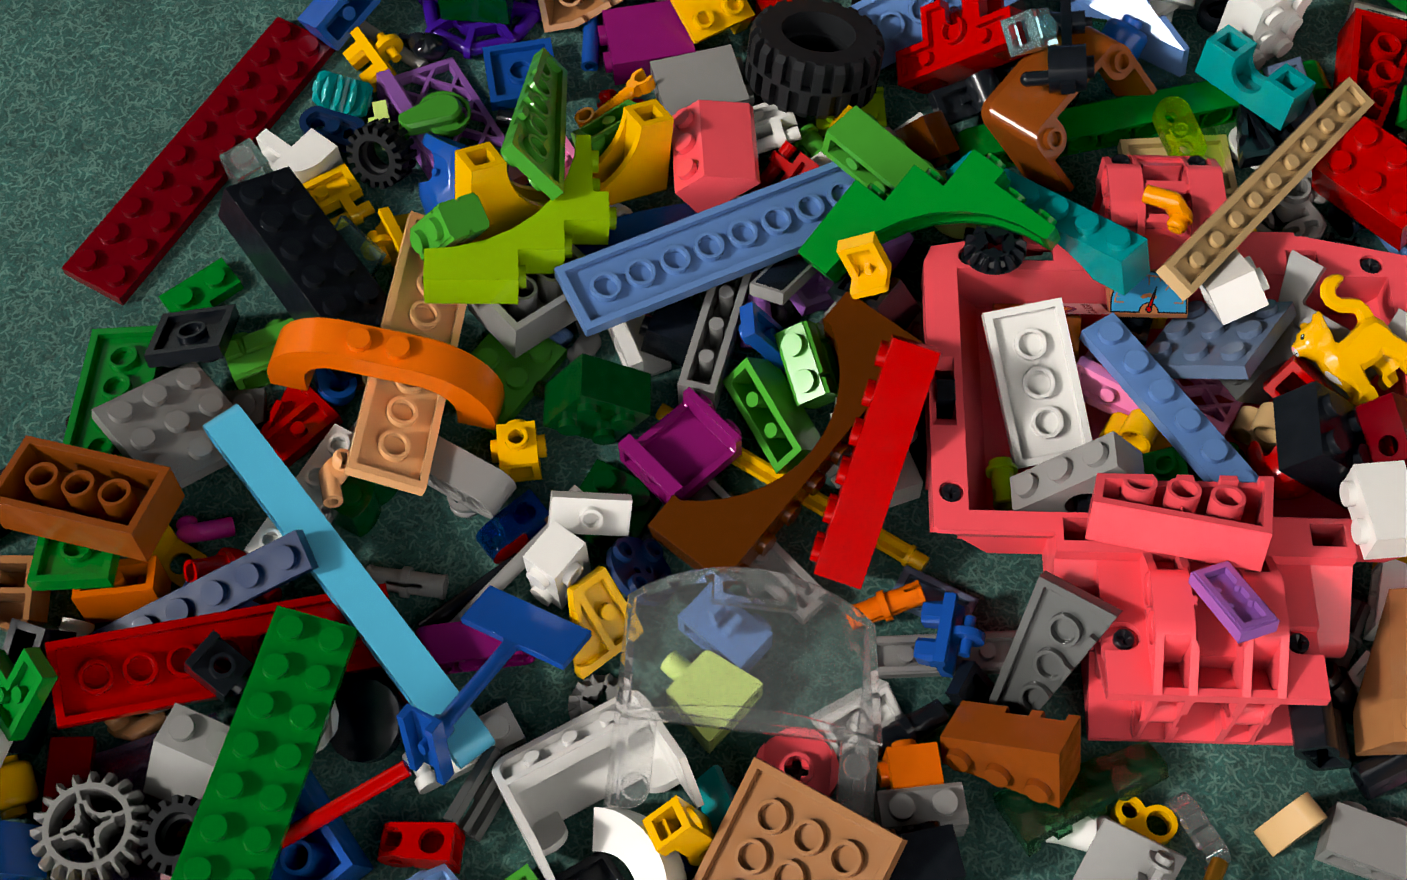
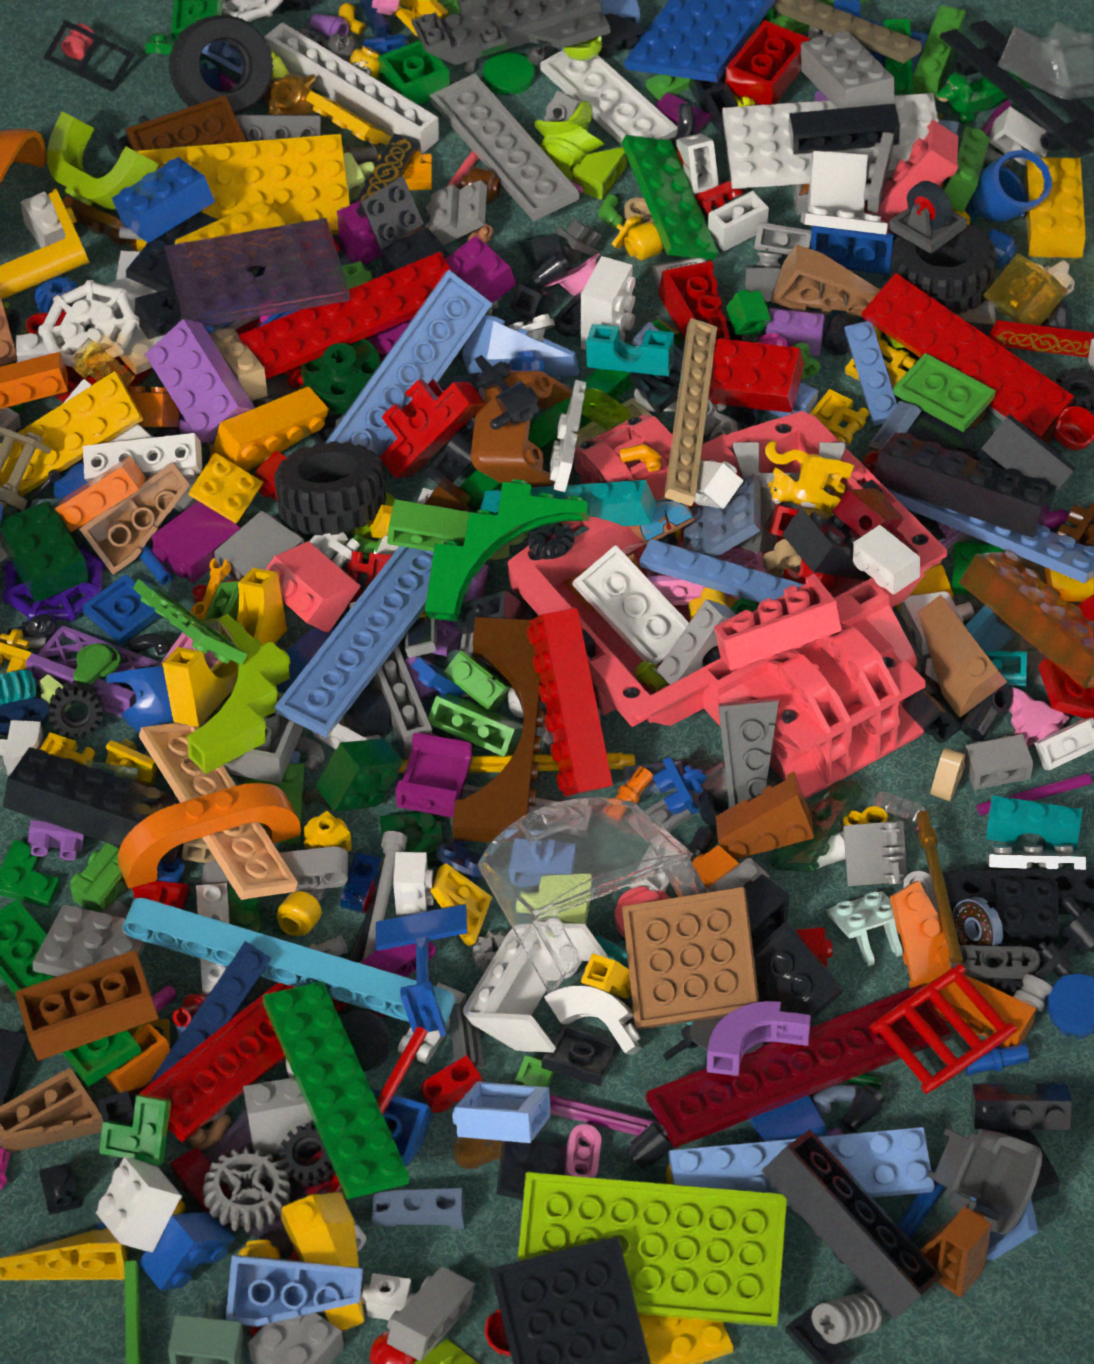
camera: 35 degrees left, 10 degrees down
black plate [144,304,240,368] -> none
black brick [184,630,253,702] -> none
light nougat arm [318,448,350,508] -> none
bright green brick [410,192,490,261] -> none
white plate [547,490,633,536] -> none
yellow bracket [836,231,892,299] -> none
clear light blue brick [1000,8,1059,57] -> none
medium lavender plate [1188,561,1280,644] -> none
none -> medium lavender hips [28,820,84,861]
none -> yellow head [276,891,322,936]
none -> white wing [550,380,586,492]

